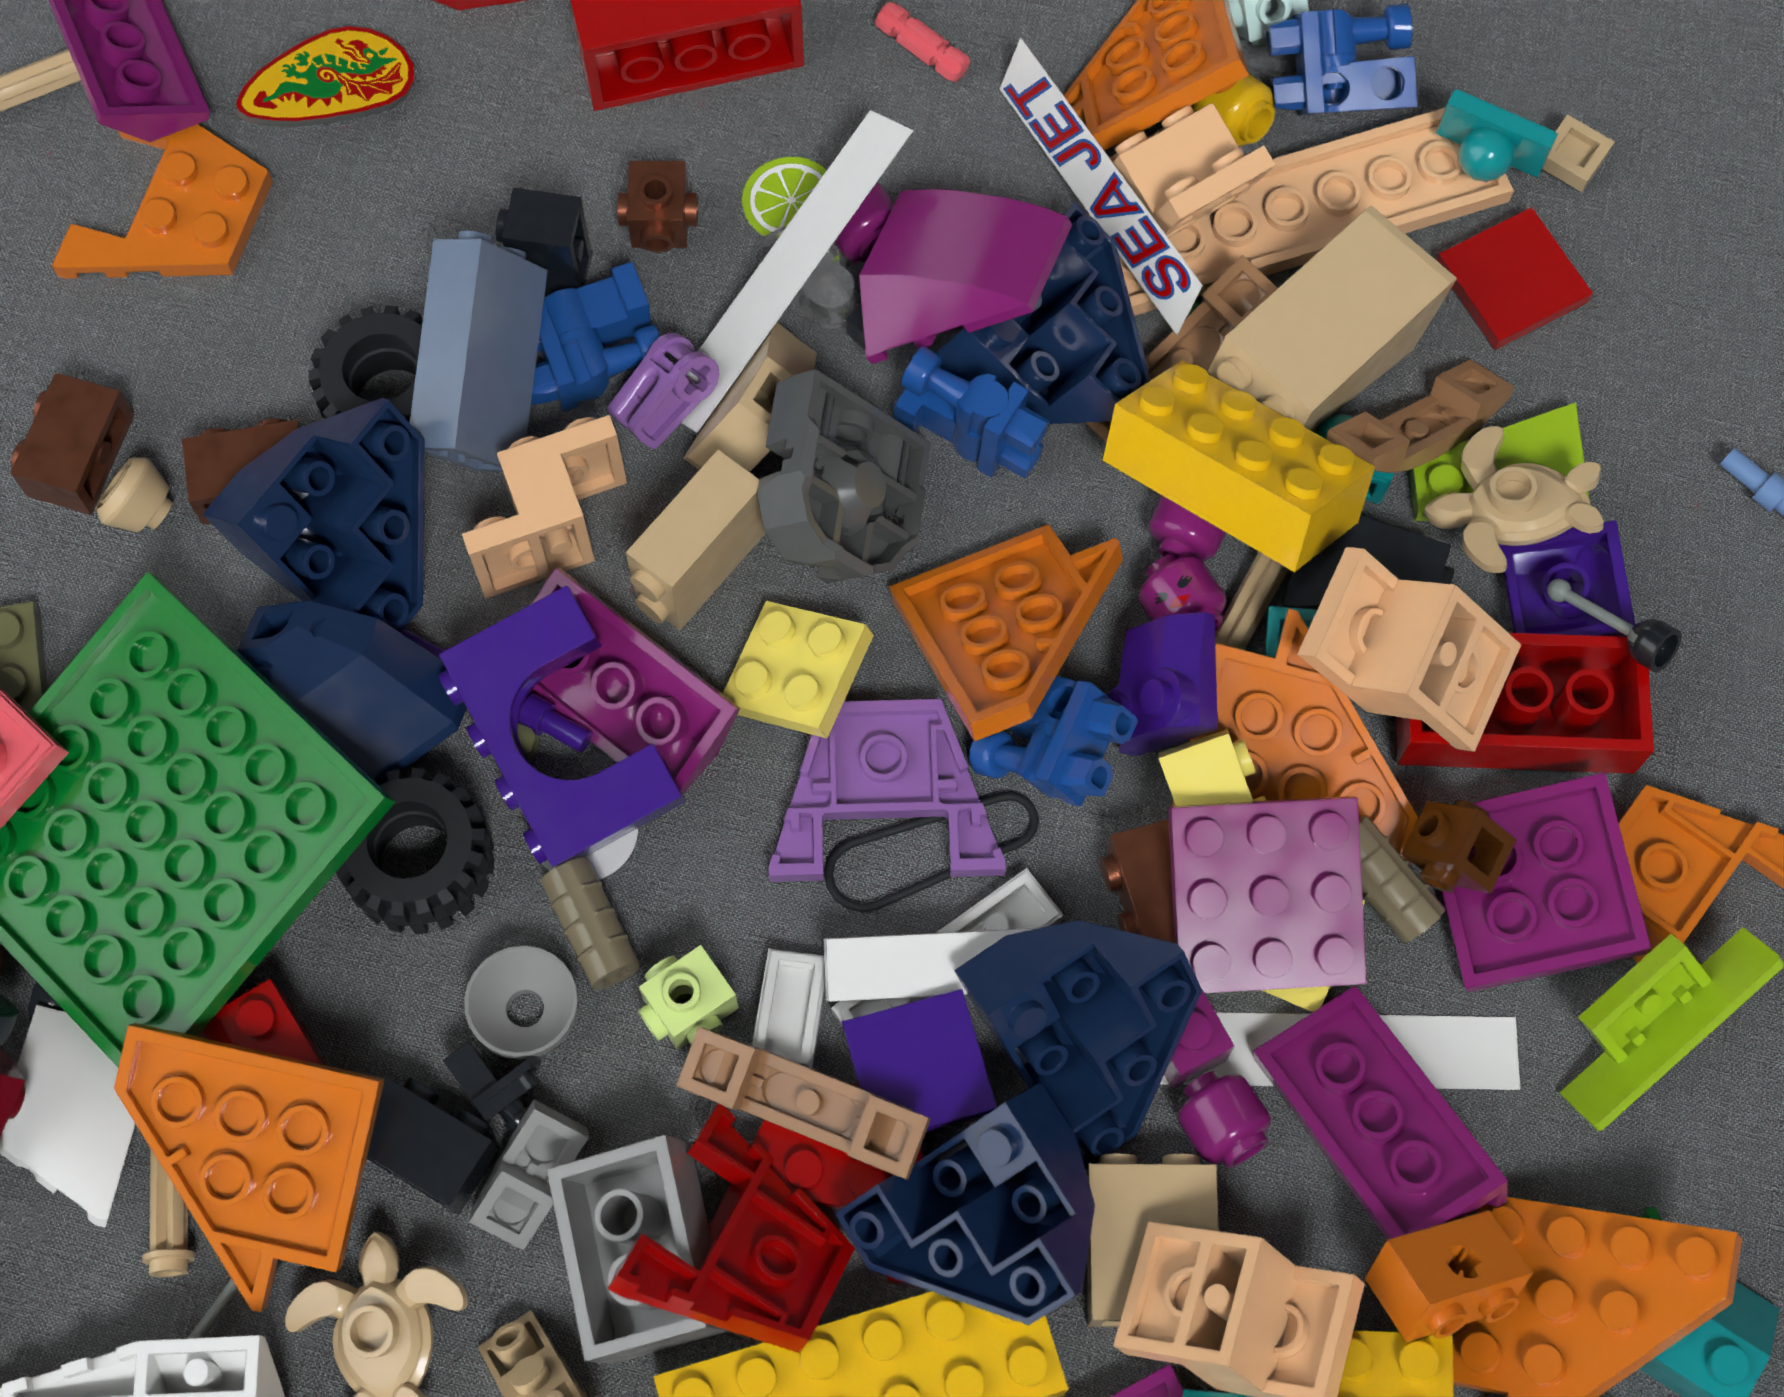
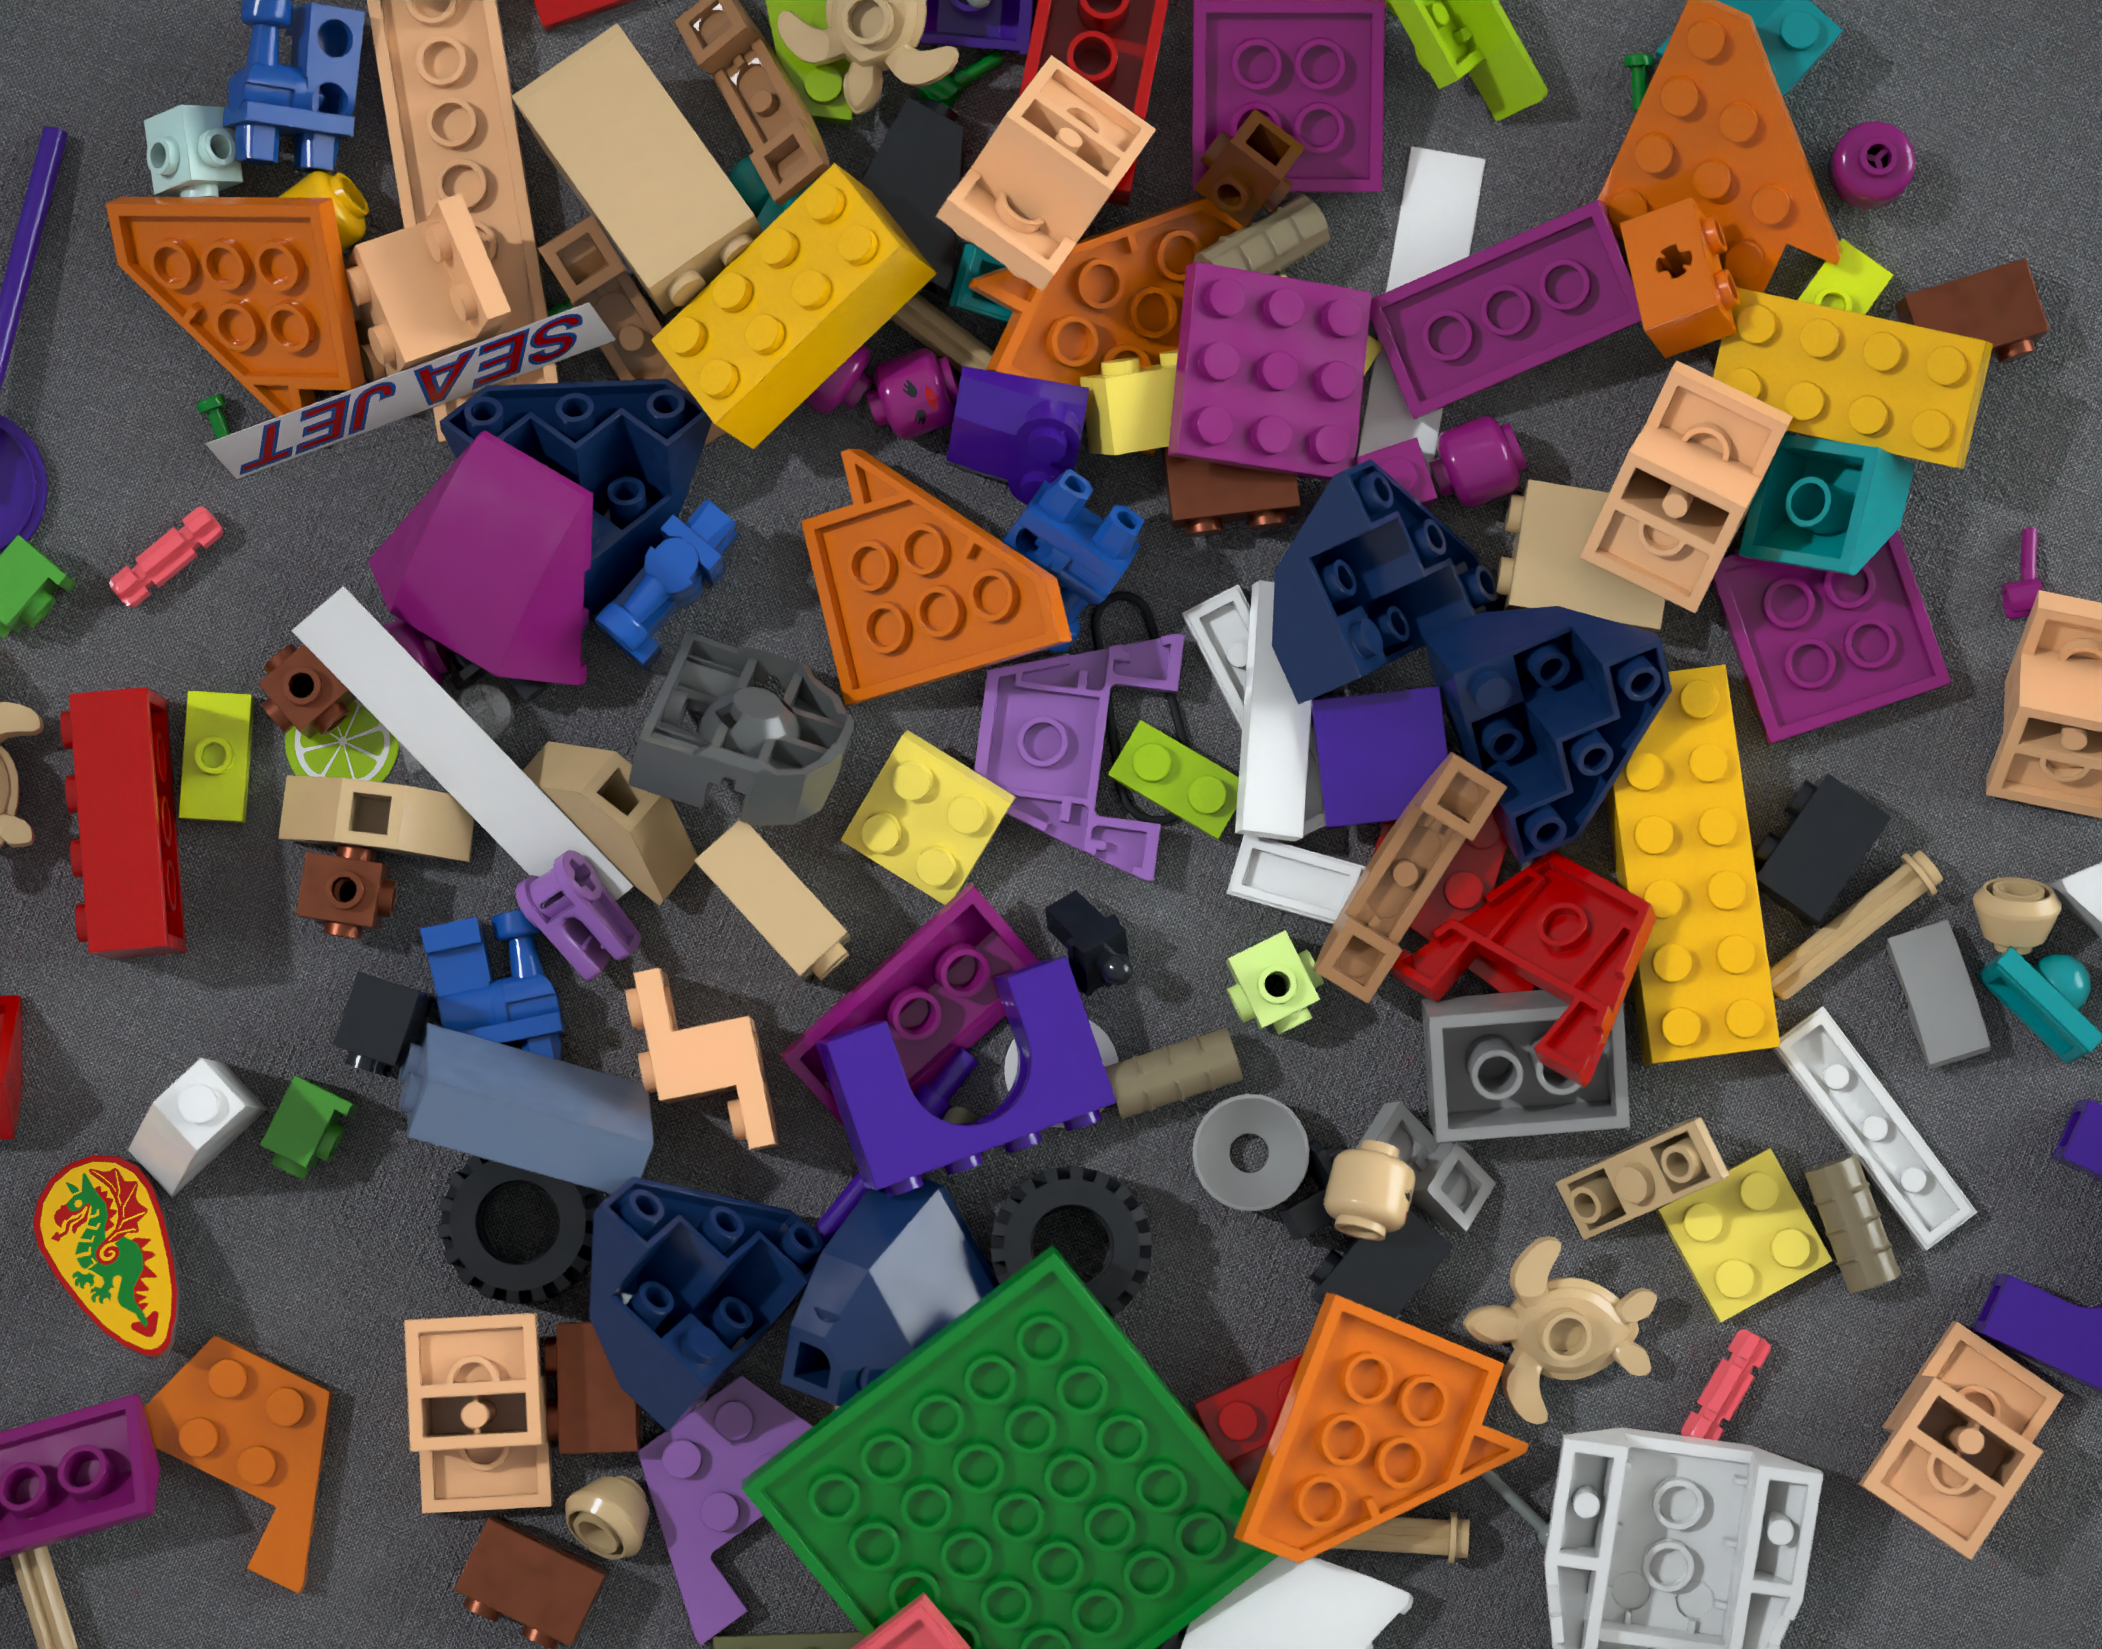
camera: 85 degrees left, 15 degrees up
none -> white slope [128,1058,268,1197]
none -> neon yellow plate [179,691,255,823]
none -> green piece [196,394,232,439]
none -> copper brick [258,644,357,739]
none -> bright green brick [260,1075,360,1180]
none -> tan slope [278,775,475,863]
none -> light nougat bracket [404,1313,554,1514]
none -> medium lavender wing [637,1375,813,1645]
none -> green hand [917,49,1004,108]
none -> black piece [1045,890,1133,996]
none -> lime plate [1107,720,1239,841]
none -> tan head [1324,1140,1416,1241]

